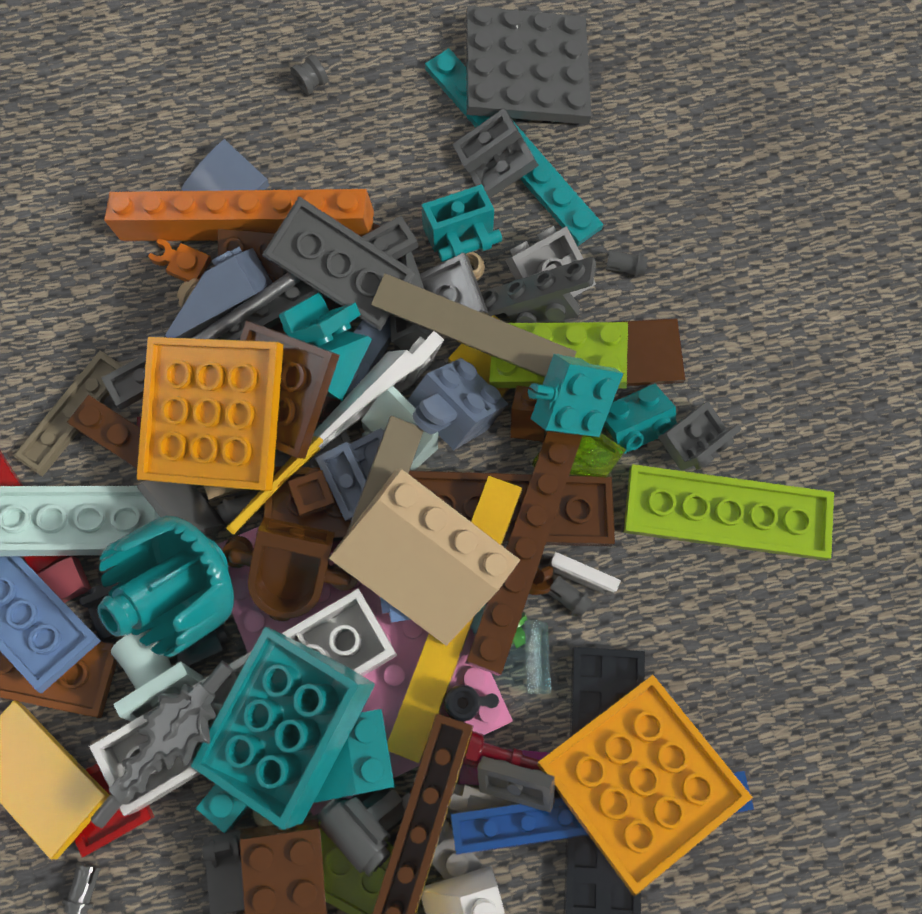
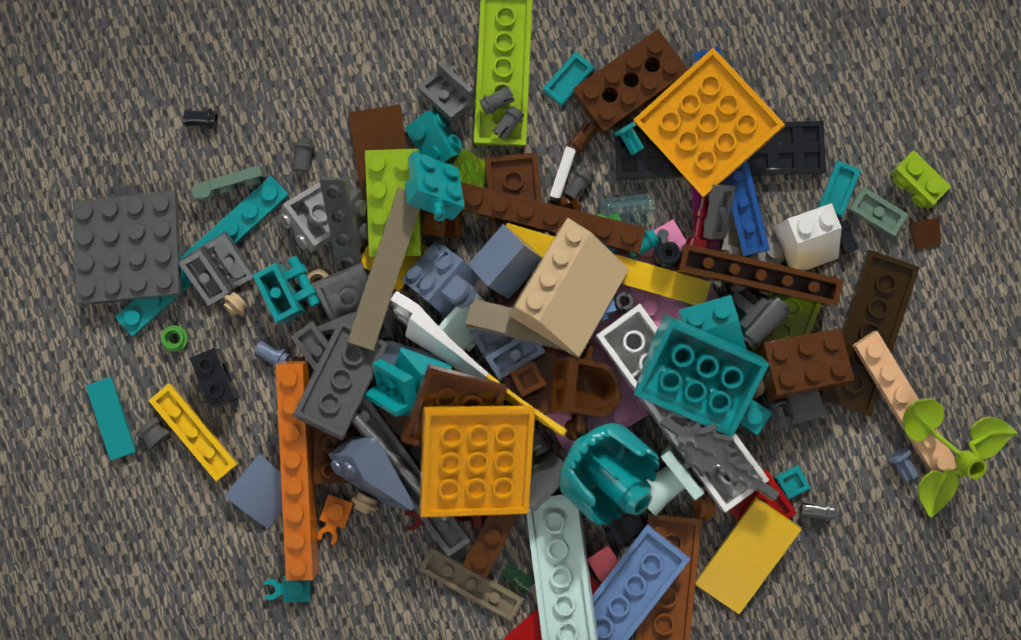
camera: 90 degrees left, 10 degrees up
none -> teal tile [86,377,138,461]
none -> yellow plate [148,383,238,482]
none -> bright green plate [161,325,188,352]
none -> black pin [183,108,218,129]
none -> black brick [189,348,240,408]
none -> sand green hinge [191,166,266,200]
none -> tan plate [223,292,248,316]
none -> sand blue pin [254,341,290,369]
none -> teal plate [264,575,312,603]
none -> sand blue slope [468,224,542,299]
none -> dark grey pin [479,86,515,115]
none -> dark grey pin [492,106,524,141]
none -> clear green pin [500,561,535,594]
none -> teal tile [542,51,595,107]
none -> reddish brown pin [567,121,598,156]
none -> reddish brown brick [572,29,689,137]
none -> teal piece [614,121,644,155]
none -> dark grey pin [614,292,633,314]
none -> teal pin [628,230,660,260]
none -> dark orange plate [693,494,716,521]
none -> teal tile [774,465,811,500]

